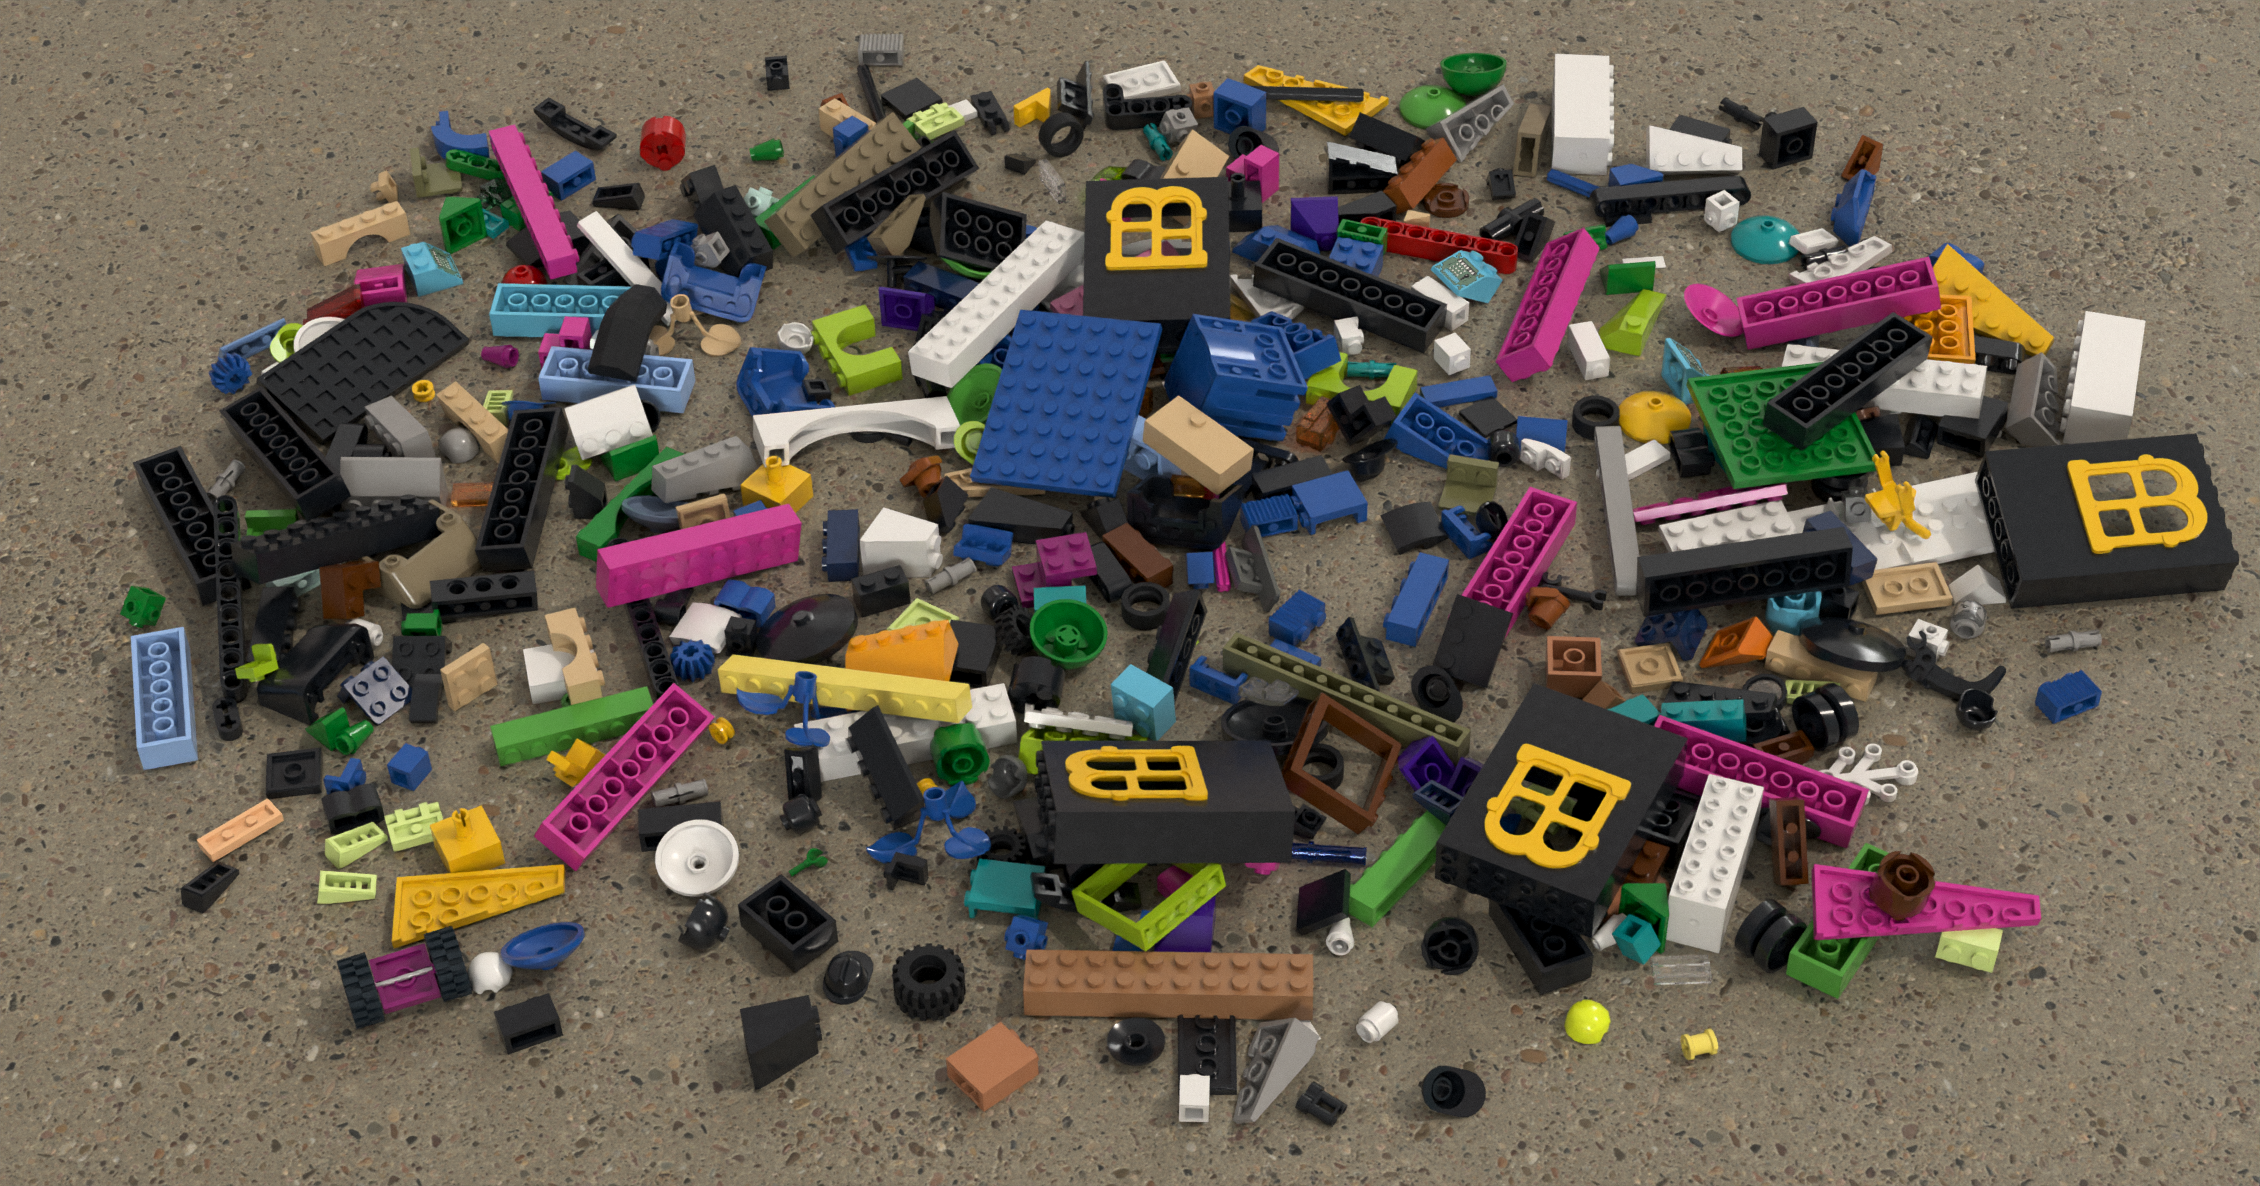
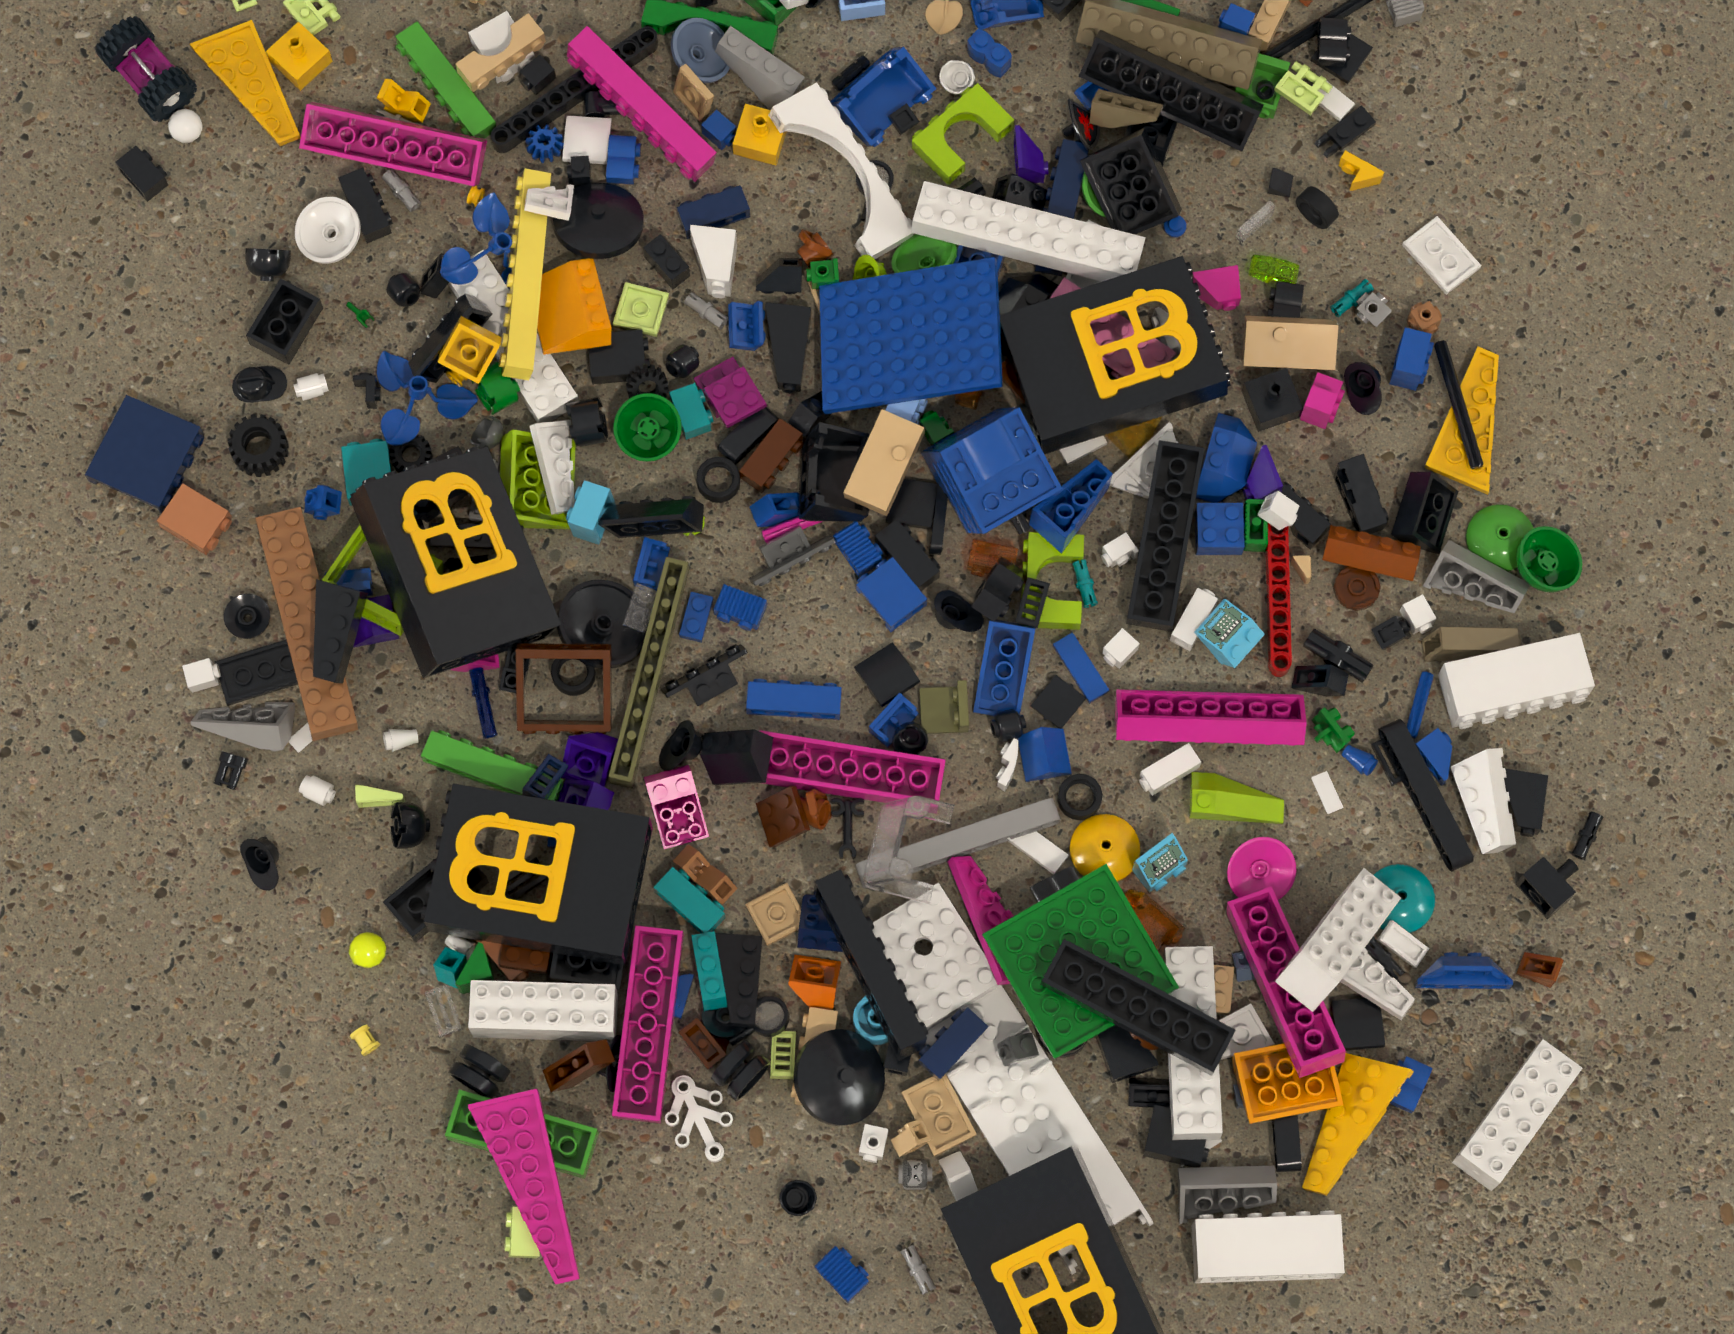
camera: 70 degrees right, 30 degrees up
blue dish [500,922,585,970] -> none
black slope [740,995,822,1090] -> none
black bracket [1057,60,1094,131] -> none
black beam [1103,83,1192,130] -> none
black tile [1296,869,1351,936] -> none
nougat brick [1545,636,1602,698] -> none
green slope [1599,261,1656,295] -> none
white brick [1704,190,1740,232] -> none
yellow piece [1865,451,1931,539] -> none
reddish brown brick [1869,851,1935,921] -> none
black piece [1901,630,2006,700] -> none
none -> dark blue panel [85,395,204,513]
none -> white brick [293,373,329,401]
none -> black wedge [313,579,368,684]
none -> yellowish green slope [355,785,405,808]
none -> yellow brick [438,316,502,384]
none -> black brick [520,54,556,95]
none -> white wing [524,184,574,221]
none -> dark pink slope [643,764,709,849]
none -> reddish brown plate [756,786,810,847]
none -> green brick [806,258,839,289]
none -> black axle [832,55,870,91]
none -> clear windscreen [863,796,954,904]
none -> tan brick [891,1118,933,1157]
none -> blue brick [967,29,1012,78]
none -> black slope [1015,577,1050,628]
none -> white brick [1258,491,1299,530]
none -> white brick [1275,868,1401,1012]
none -> black brick [1316,17,1351,67]
none -> white brick [1400,594,1436,634]
none -> white brick [1452,1039,1582,1191]

